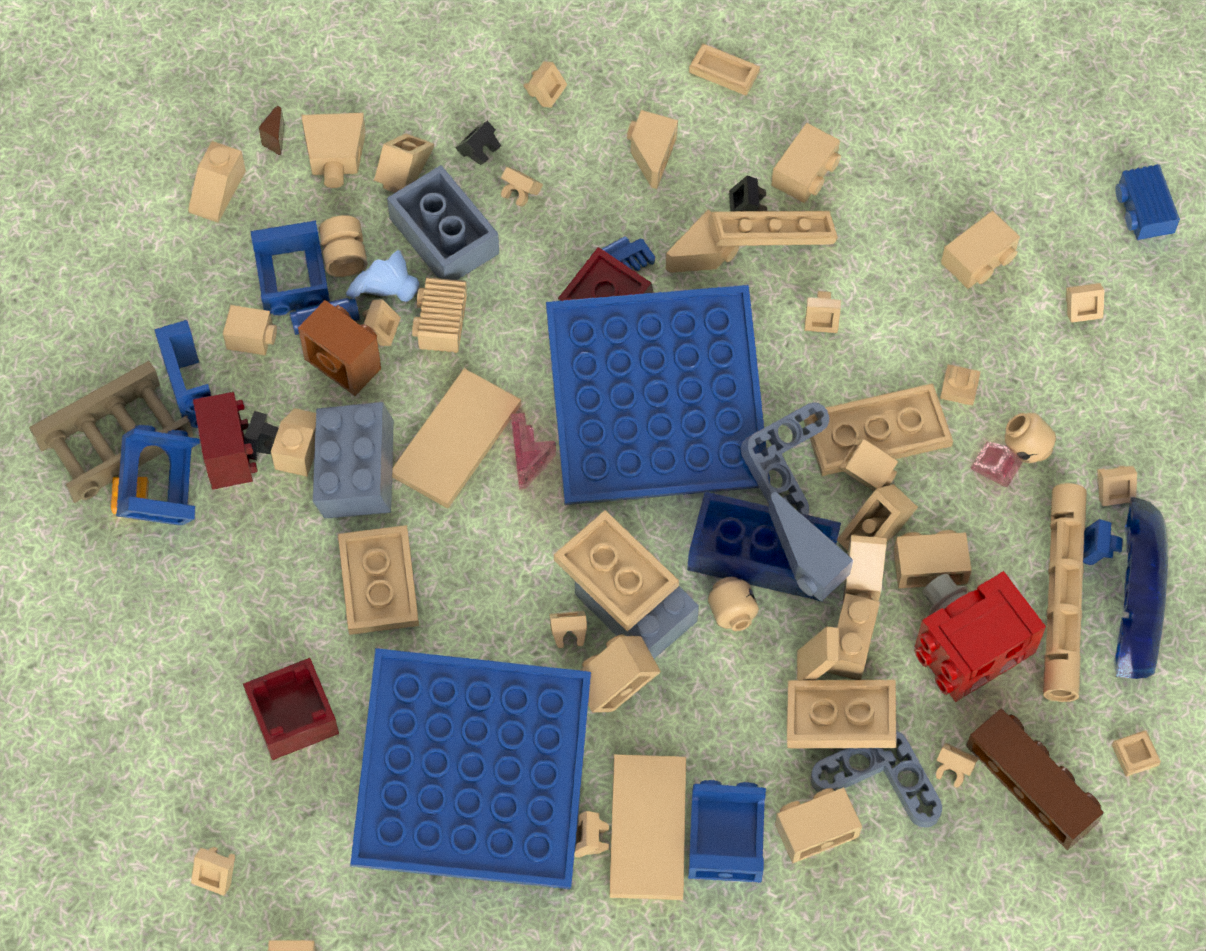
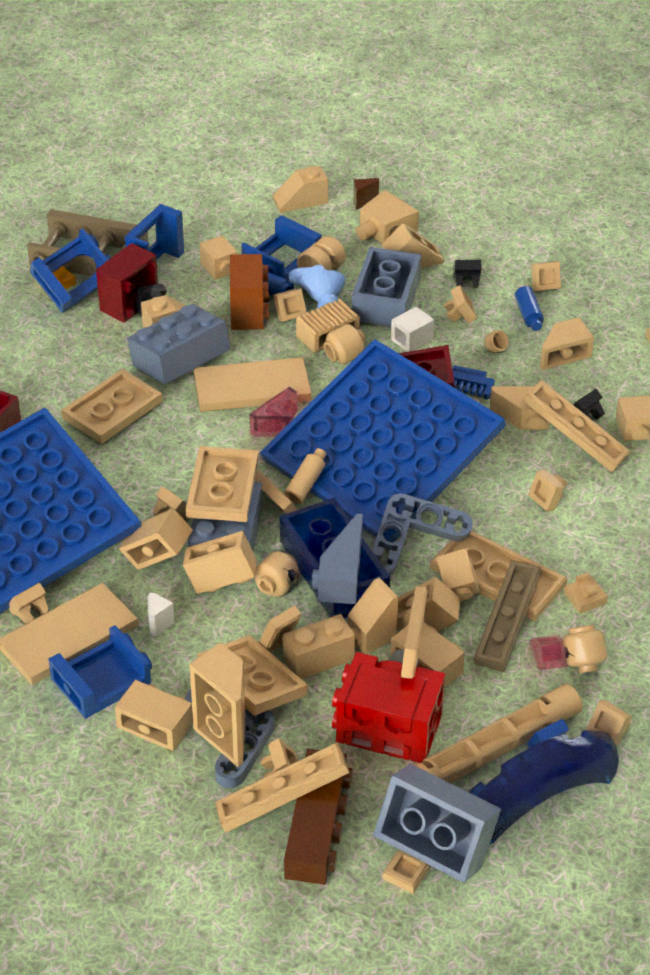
camera: 50 degrees right, 20 degrees down
none -> white slope [148,593,175,637]
none -> tan brick [183,531,257,594]
none -> tan slope [190,642,246,767]
none -> tan tile [215,743,349,833]
none -> tan tile [255,470,302,522]
none -> tan cylinder [284,448,326,504]
none -> tan head [324,324,366,364]
none -> sand blue brick [373,763,501,883]
none -> white brick [391,307,434,352]
none -> tan tile [401,586,428,679]
none -> dark tan tile [474,560,541,672]
none -> tan hinge [484,330,508,353]
none -> blue cylinder [515,286,544,331]

